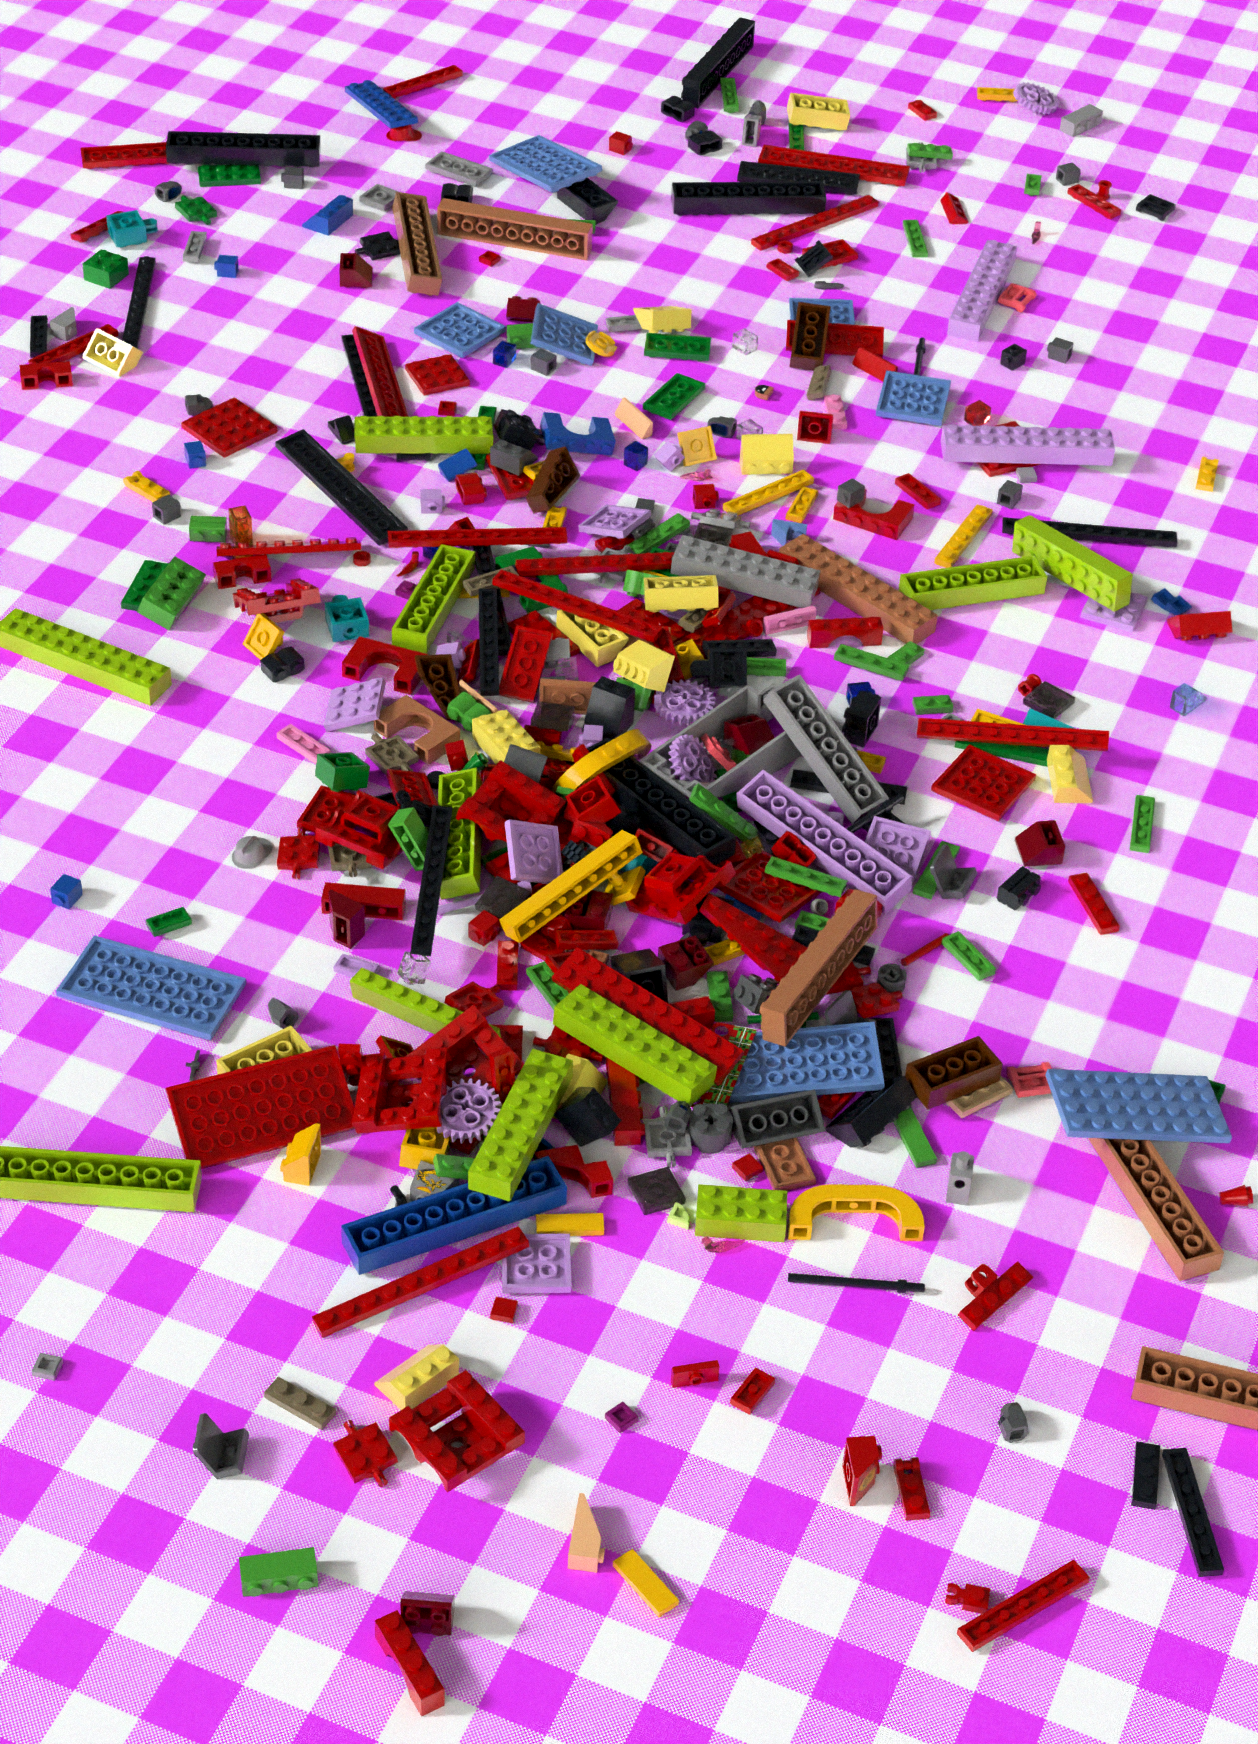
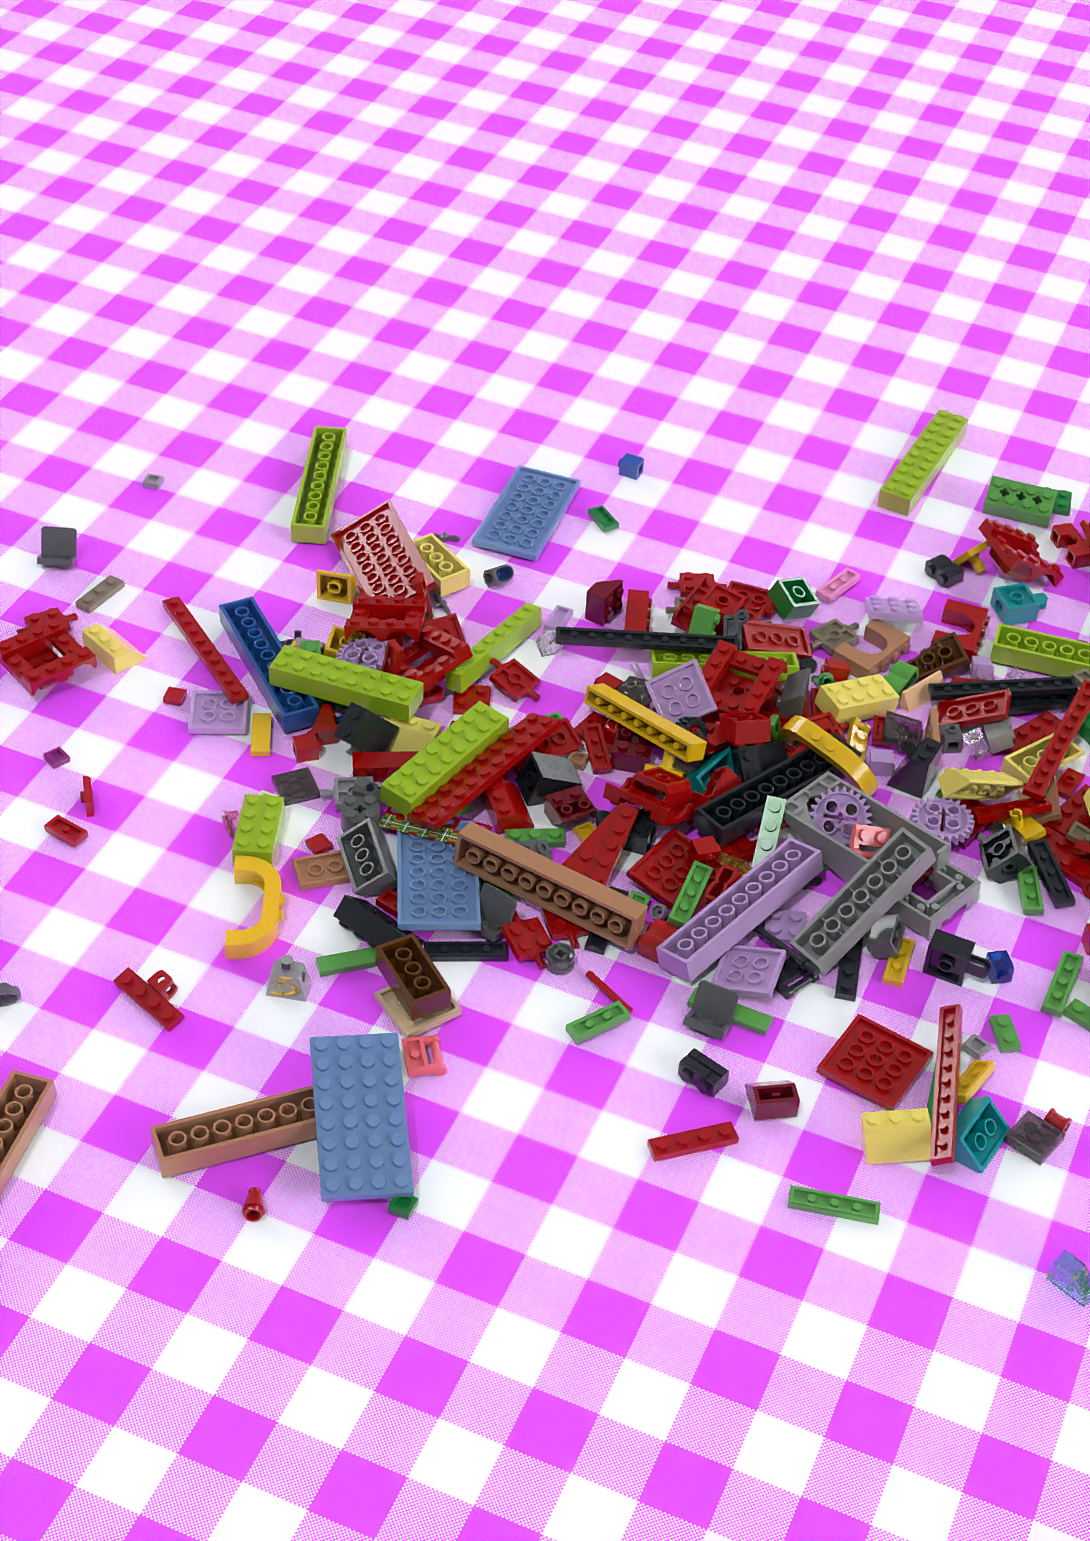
camera: 90 degrees right, 0 degrees up
light grey piece [232,836,273,869] -> none
red plate [497,940,518,991] -> none
black bar [788,1273,925,1293] -> none
none -> red brick [687,836,721,866]

